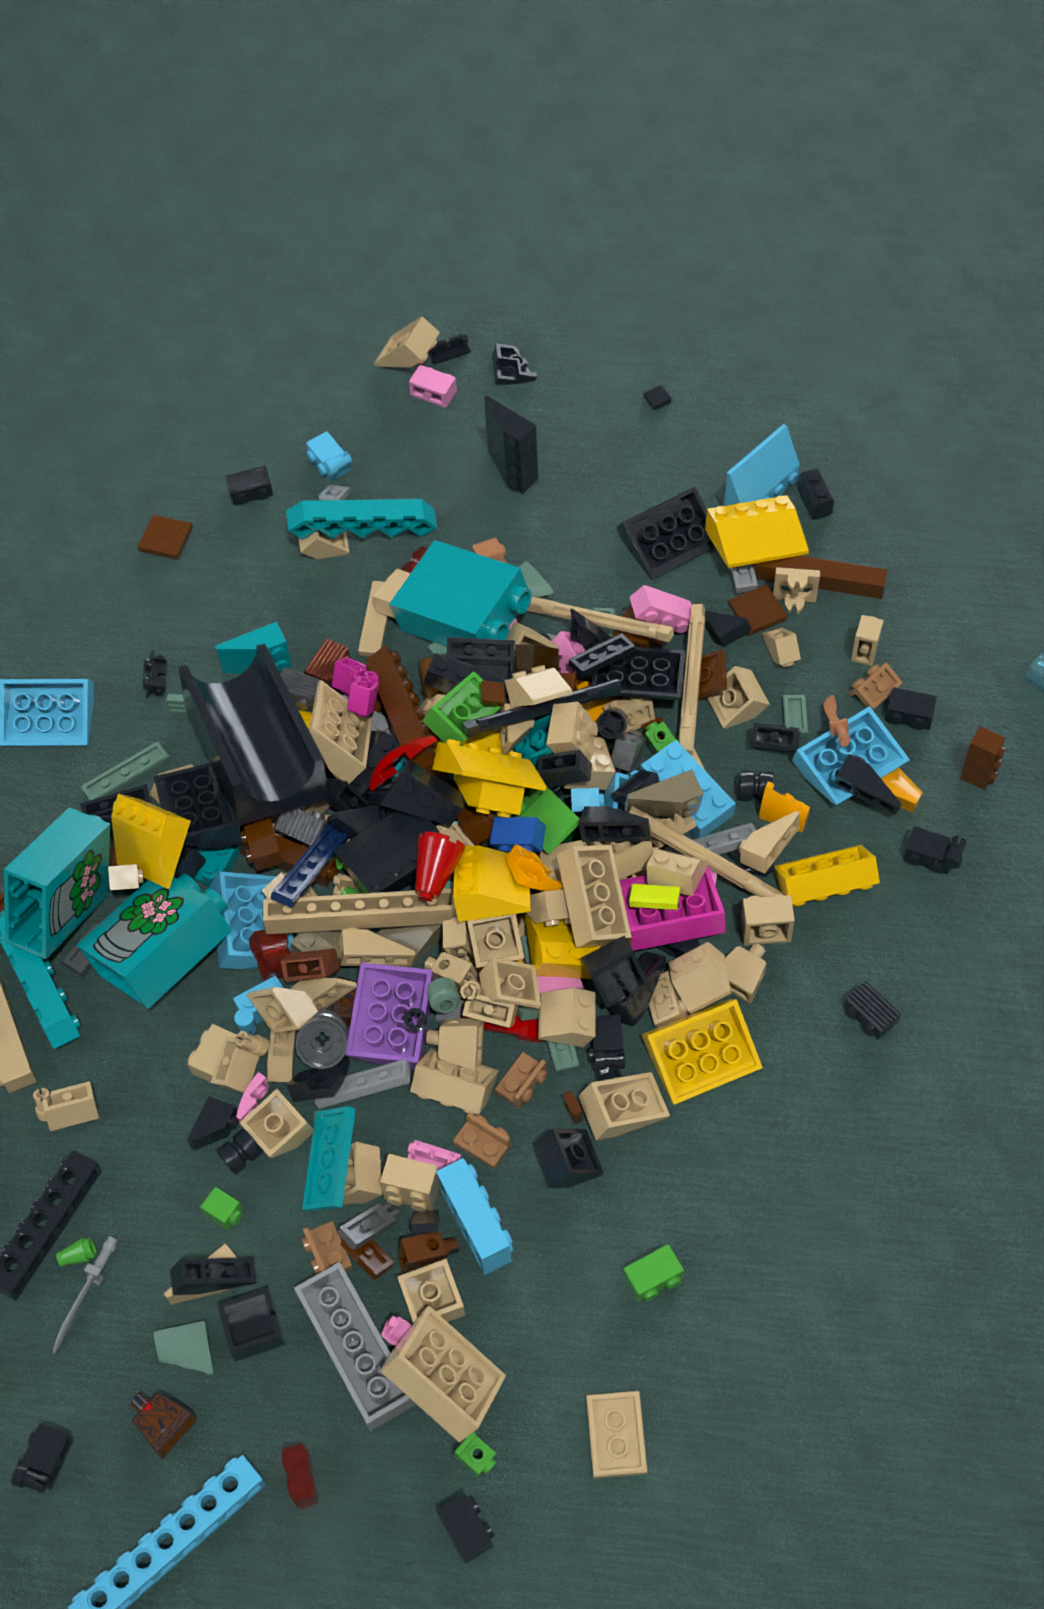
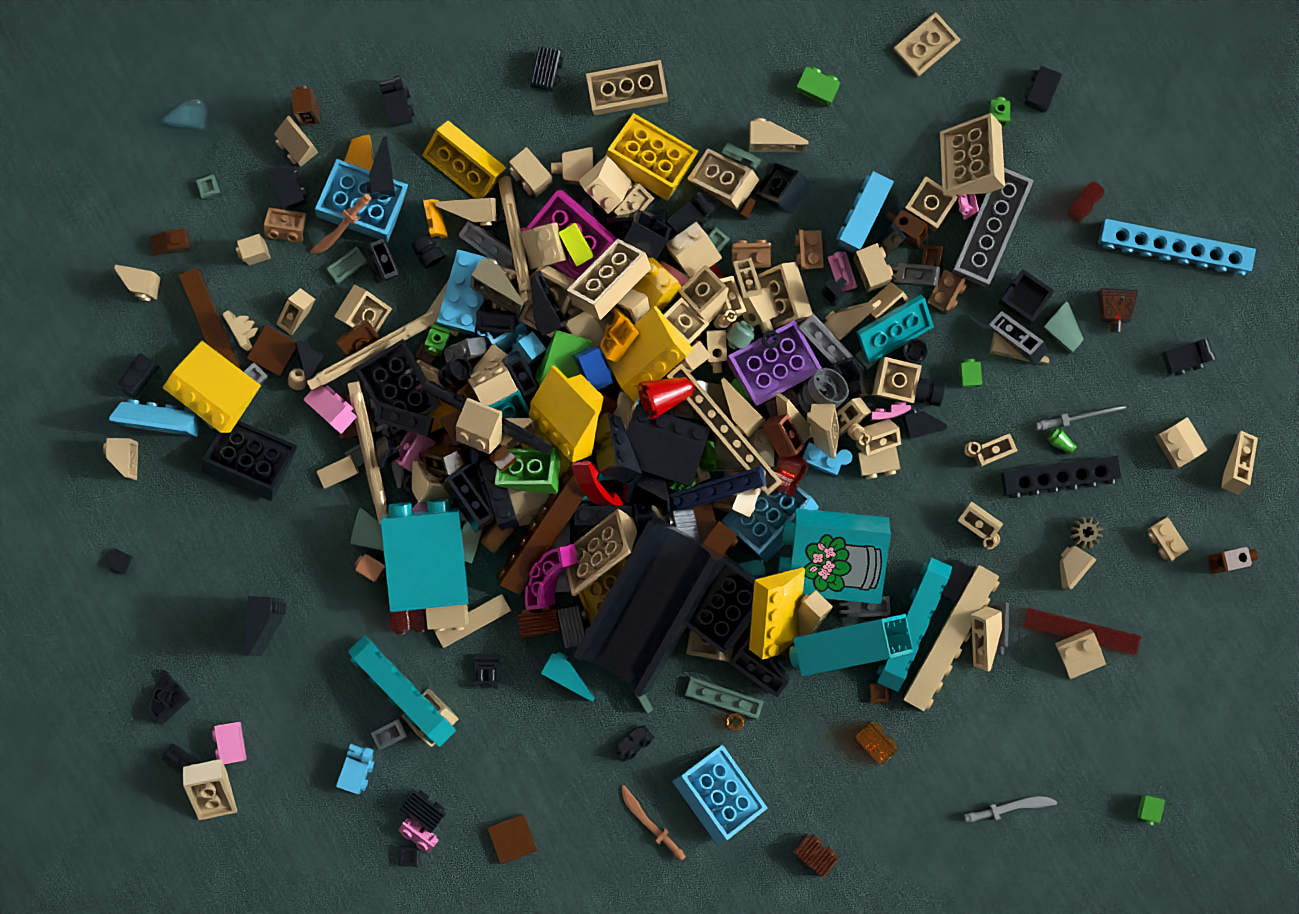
camera: 130 degrees left, 25 degrees up
none -> tan slope [103,438,138,480]
none -> tan slope [114,265,161,302]
none -> reddish brown slope [150,228,191,256]
none -> sand green tile [196,174,220,199]
none -> tan slope [274,116,318,167]
none -> tan piece [288,369,307,390]
none -> tan tile [317,455,359,489]
none -> bright pink hinge [398,817,439,853]
none -> black tile [399,846,420,867]
none -> black piece [473,654,498,689]
none -> tan brick [586,60,668,116]
none -> nougat sword [622,785,686,861]
none -> sand green slope [721,142,762,170]
none -> clear orange bush [727,713,744,731]
none -> tan slope [733,258,762,298]
none -> tan slope [749,118,808,153]
none -> black hinge [821,277,847,307]
none -> tan slope [824,300,882,341]
none -> black wheel [900,338,928,365]
none -> black tile [941,560,974,603]
none -> tan hinge [964,433,1017,467]

